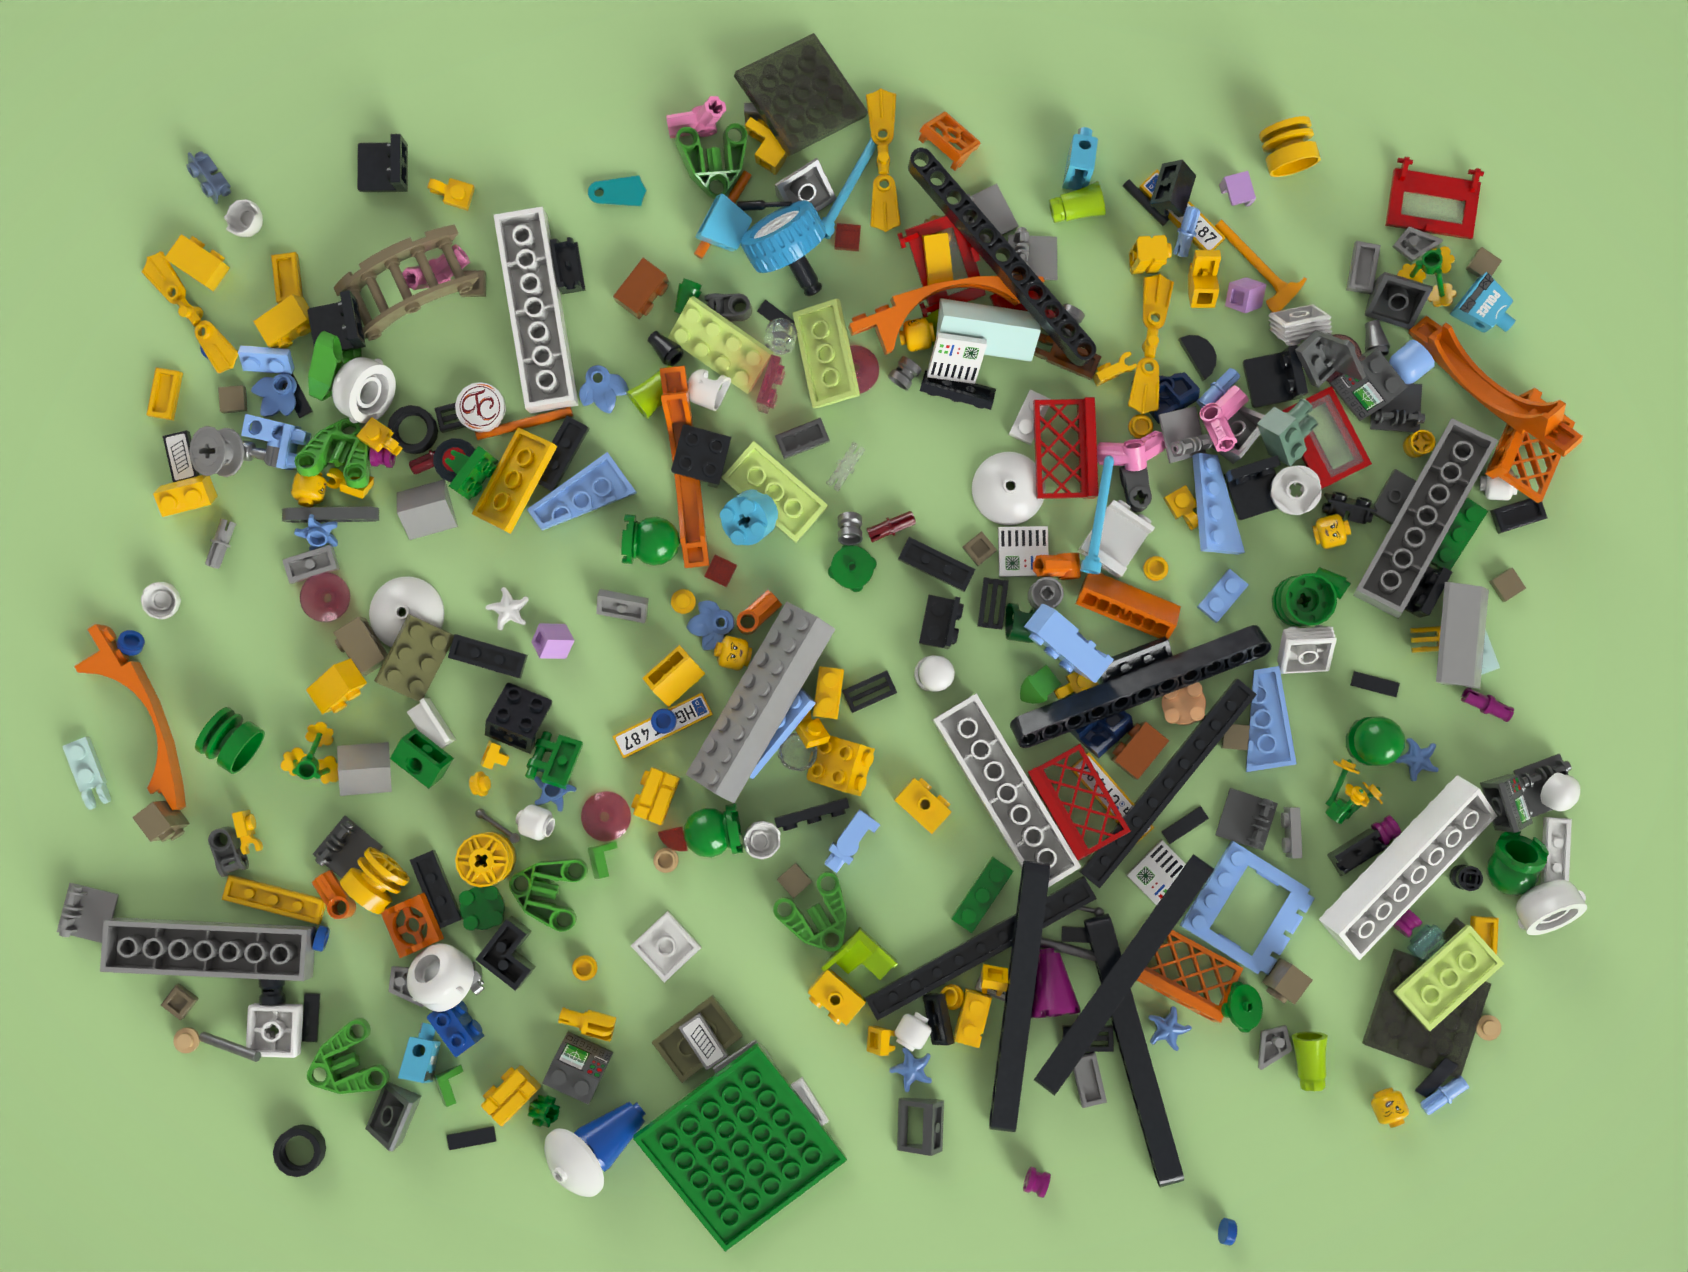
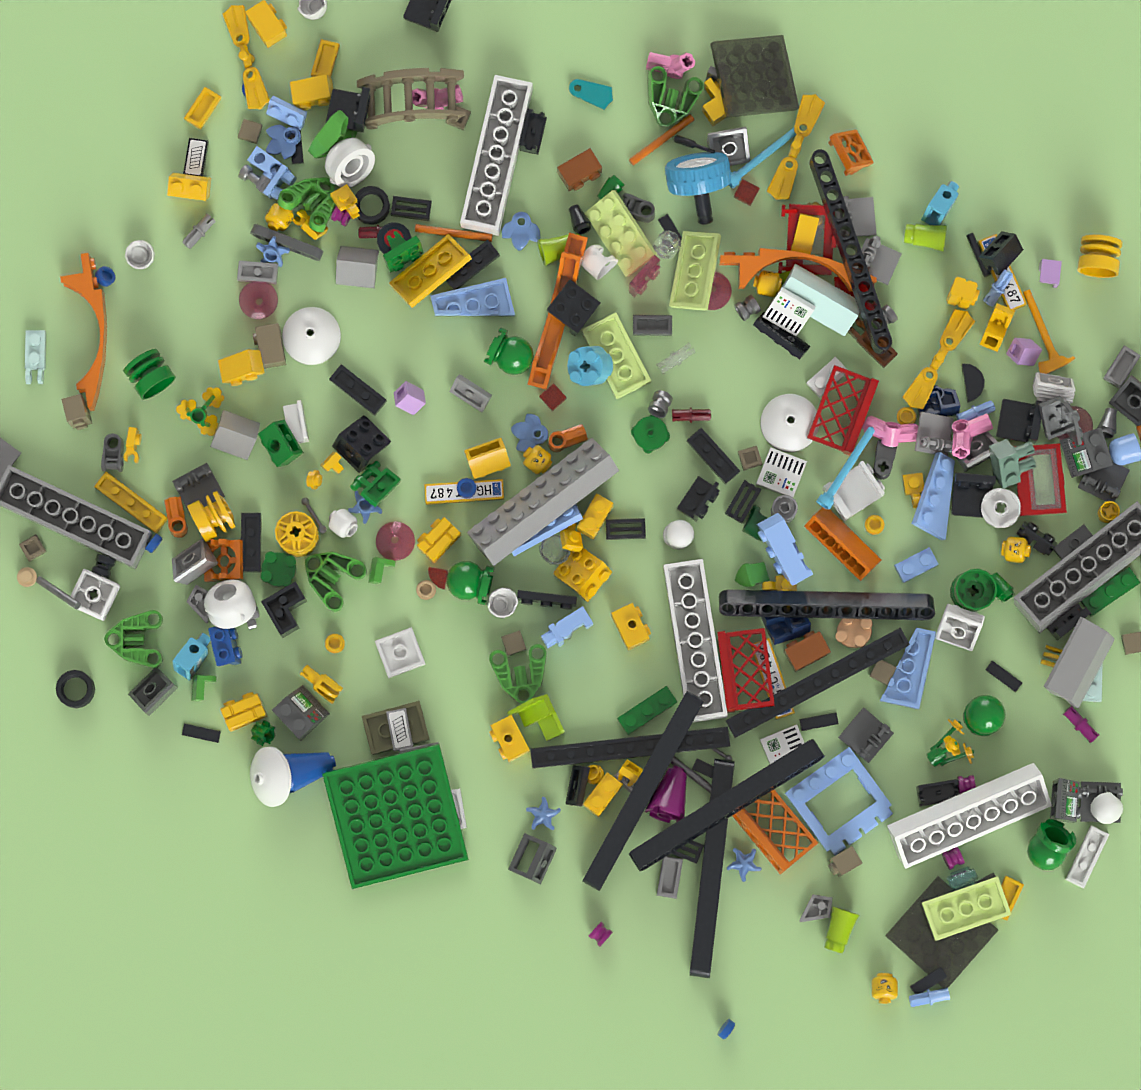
camera: 30 degrees right, 5 degrees down
light grey piece [189,426,244,477] -> none
black window [302,993,320,1042] -> none
olive plate [374,614,454,702] -> none
yellow plate [427,178,475,211] -> none
white tile [455,382,506,433] -> none
white animal [486,587,529,630] -> none
yellow plate [671,589,696,614] -> none
medium azure torso [695,194,752,252] -> none
yellow tile [867,1026,896,1056] -> none
white head [894,1012,932,1052] -> none
orange piece [1033,553,1081,580] -> none
yellow plate [1093,352,1137,386] -> none
black plate [1100,636,1173,683] -> none
green piece [1221,981,1263,1033] -> none
light grey plate [1281,807,1302,858] -> none
medium blue animal [1395,738,1439,781] -> none
black wheel [1449,864,1483,891] -> none
tan plate [1475,1015,1501,1041] -> none
white piece [1515,880,1587,935] -> none
none -> light grey slope [172,538,218,585]

